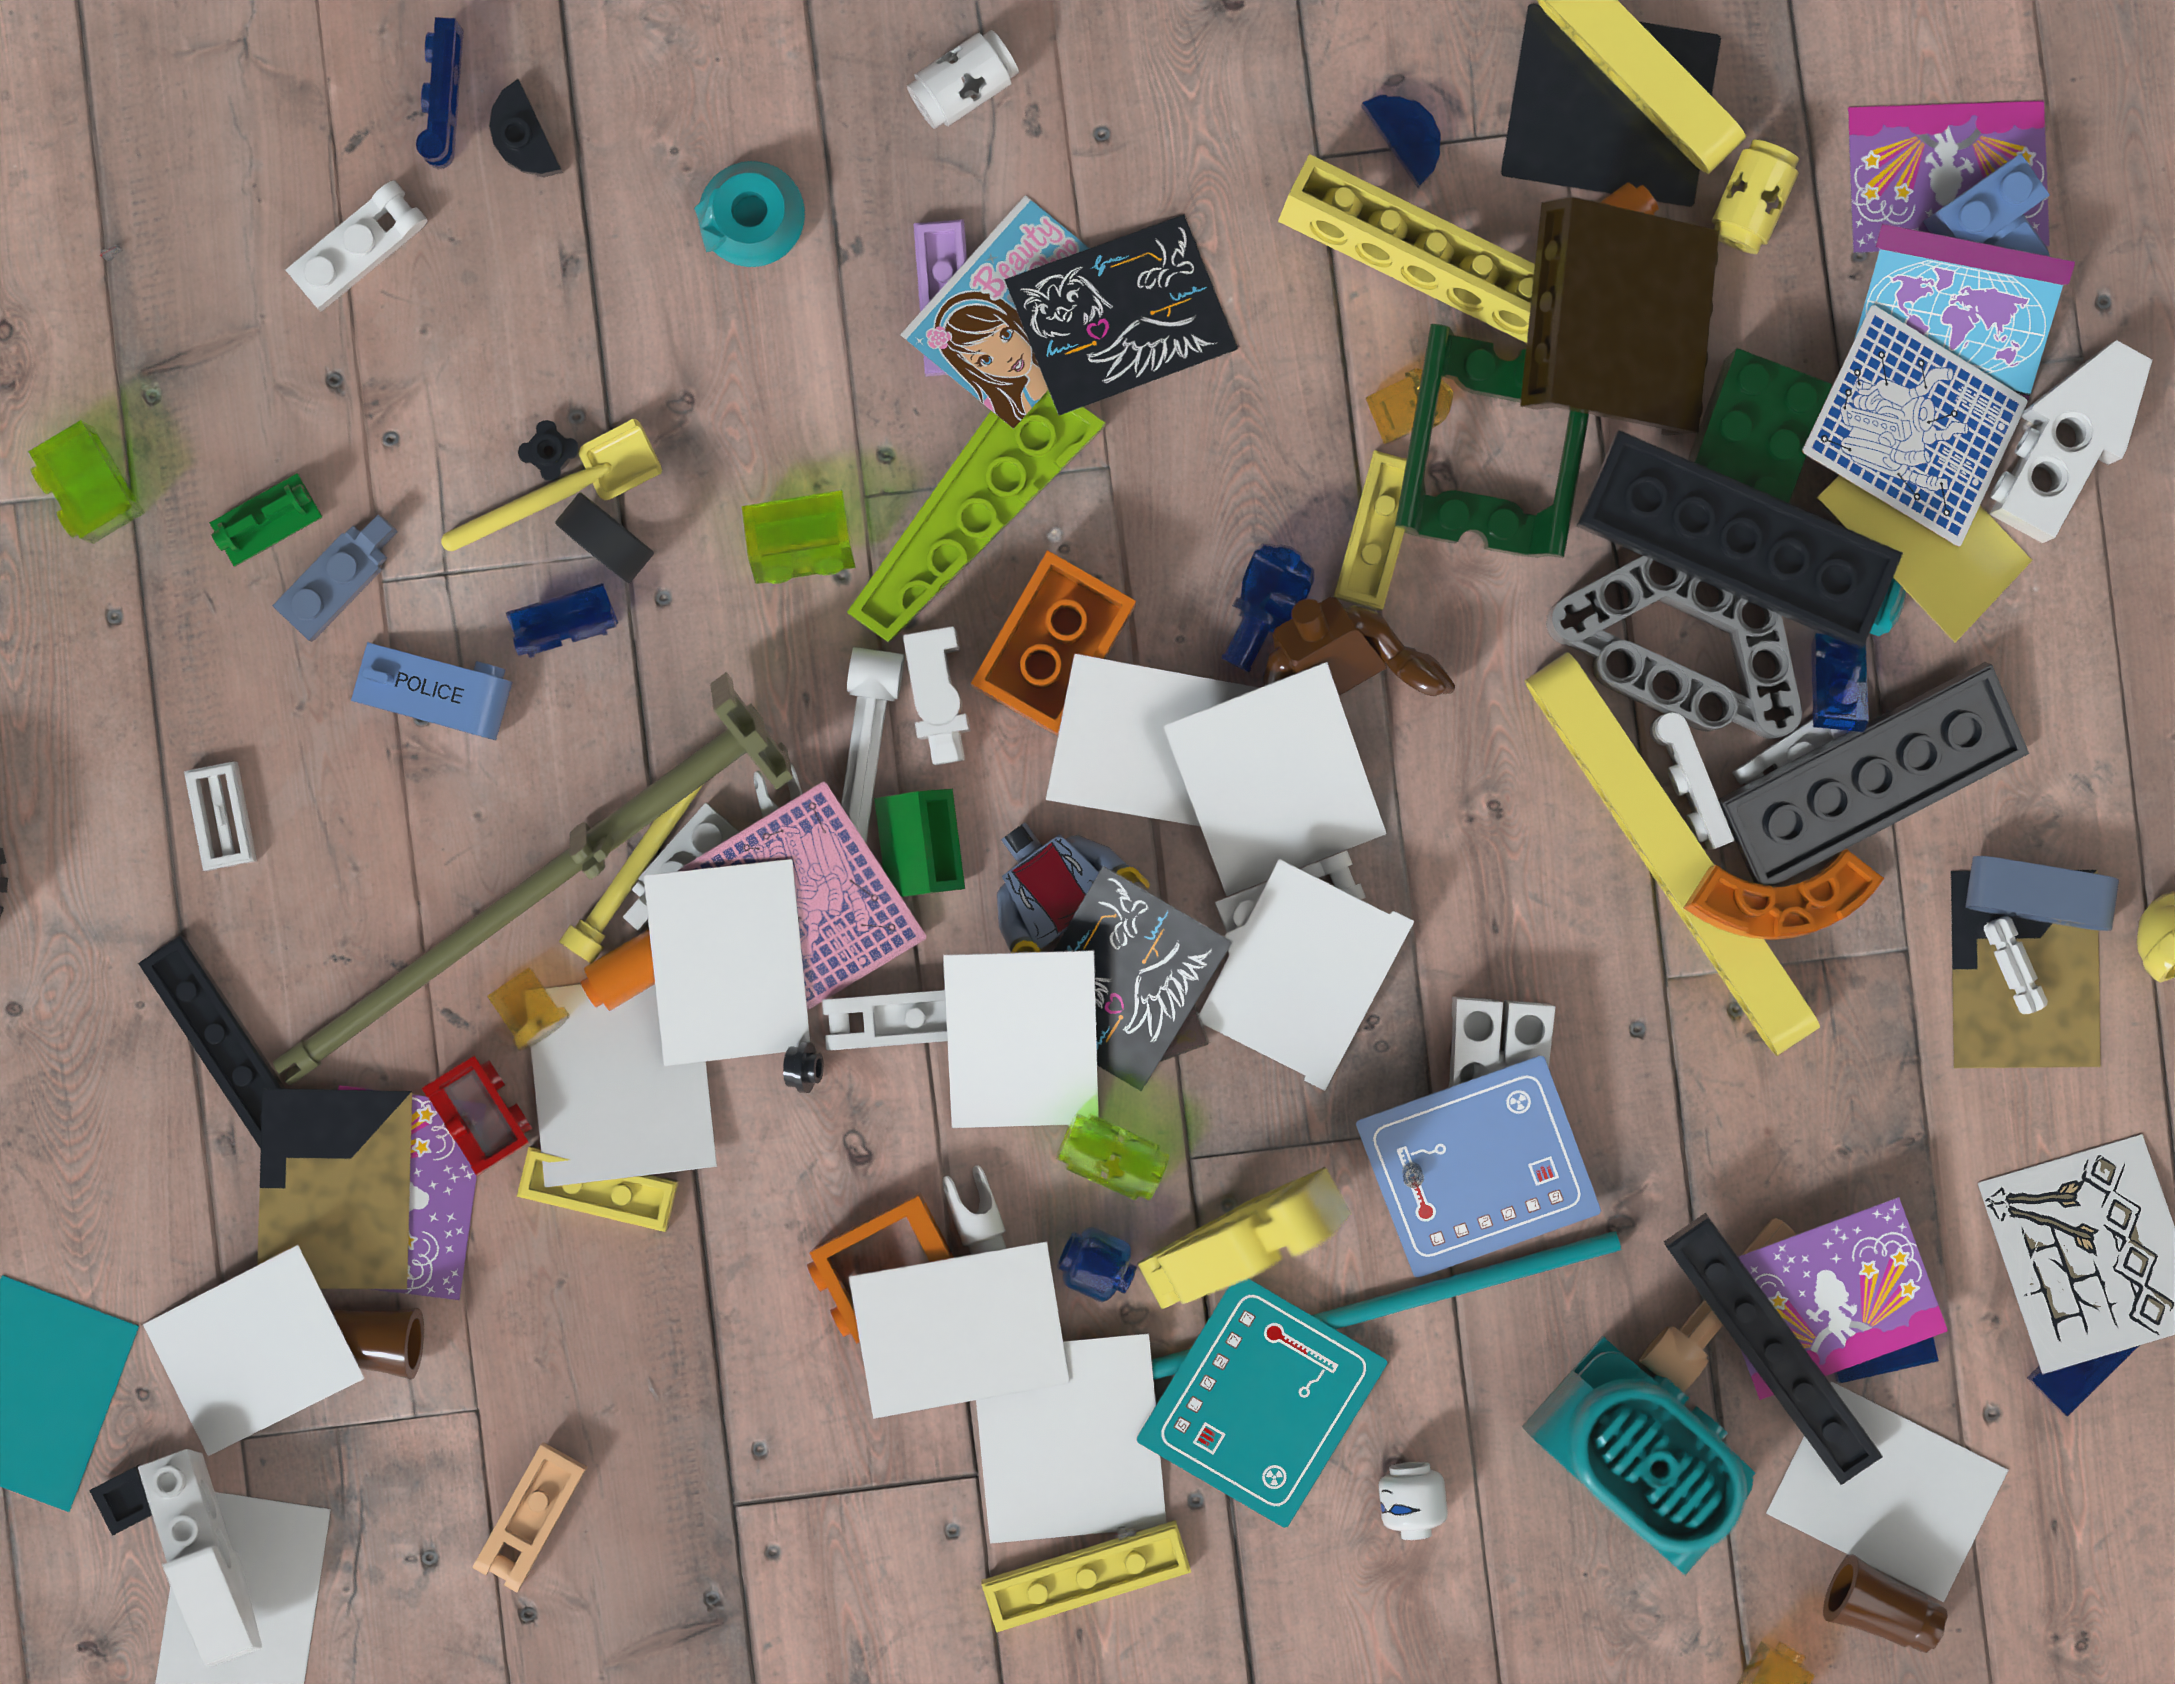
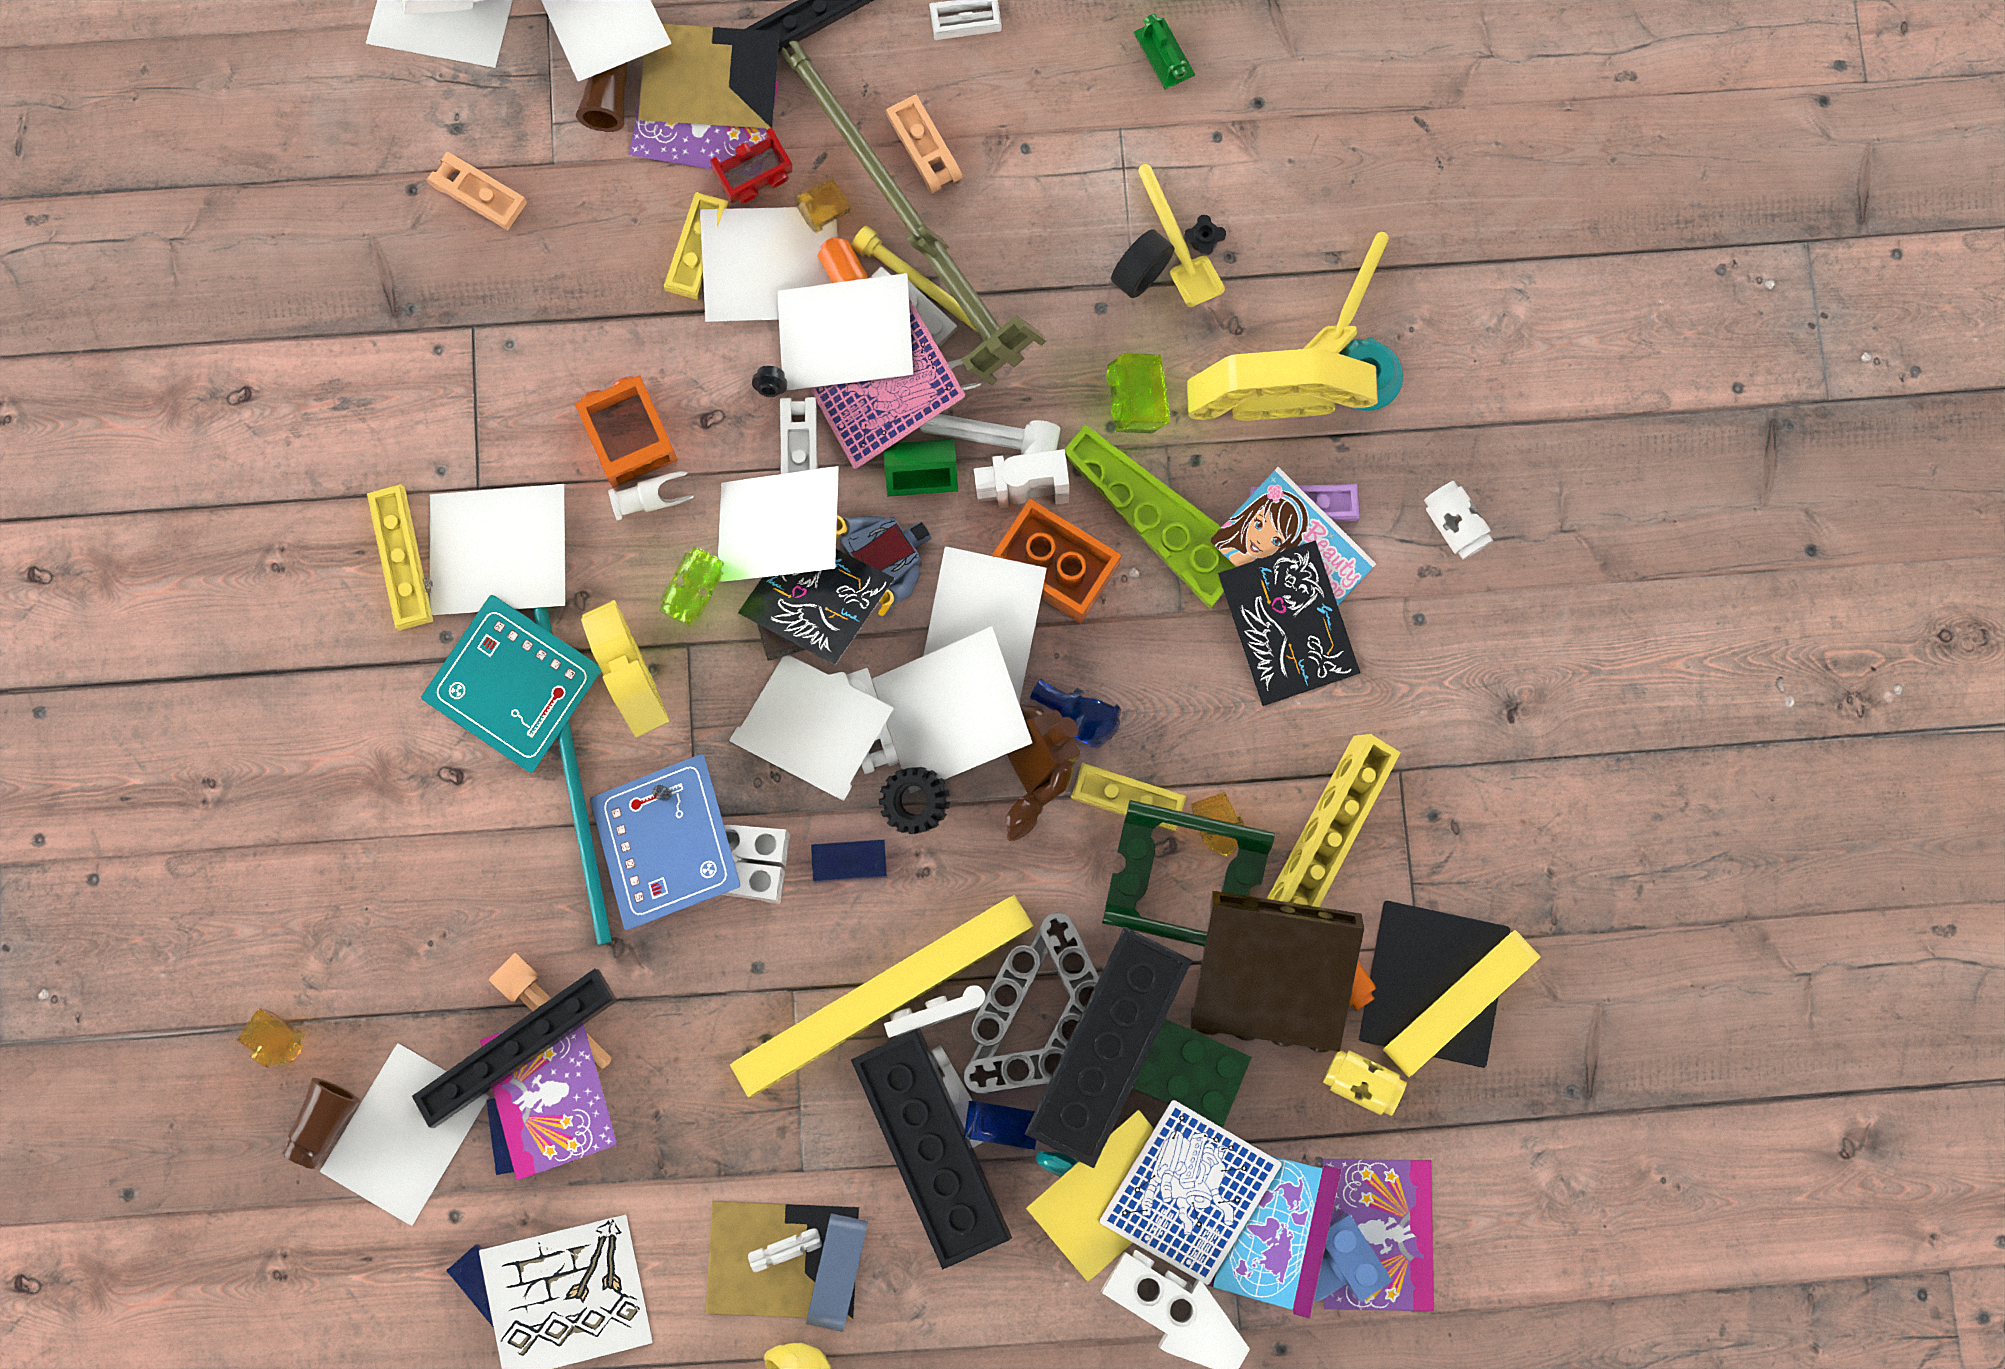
camera: 90 degrees right, 10 degrees down
sand blue hinge [272,515,398,642] -> none
white plate [286,180,428,312] -> none
medium blue door [351,642,512,740] -> none
clear blue plate [416,17,464,169] -> none
black plate [489,79,563,177] -> none
clear blue hinge [506,583,619,658] -> none
white sticker [849,1242,1070,1419] -> none
clear blue head [1057,1227,1137,1302] -> none
clear blue plate [1361,95,1441,189] -> none
white head [1378,1462,1448,1540] -> none
teal brick [1522,1336,1755,1575] -> none
orange tile [1684,849,1884,940] -> none
none -> clear blue plate [811,840,887,883]
none -> black tyre [879,767,950,834]
none -> light nougat plate [886,94,963,194]
none -> light yellow piece [1187,348,1378,421]
none -> light yellow piece [1303,232,1389,354]

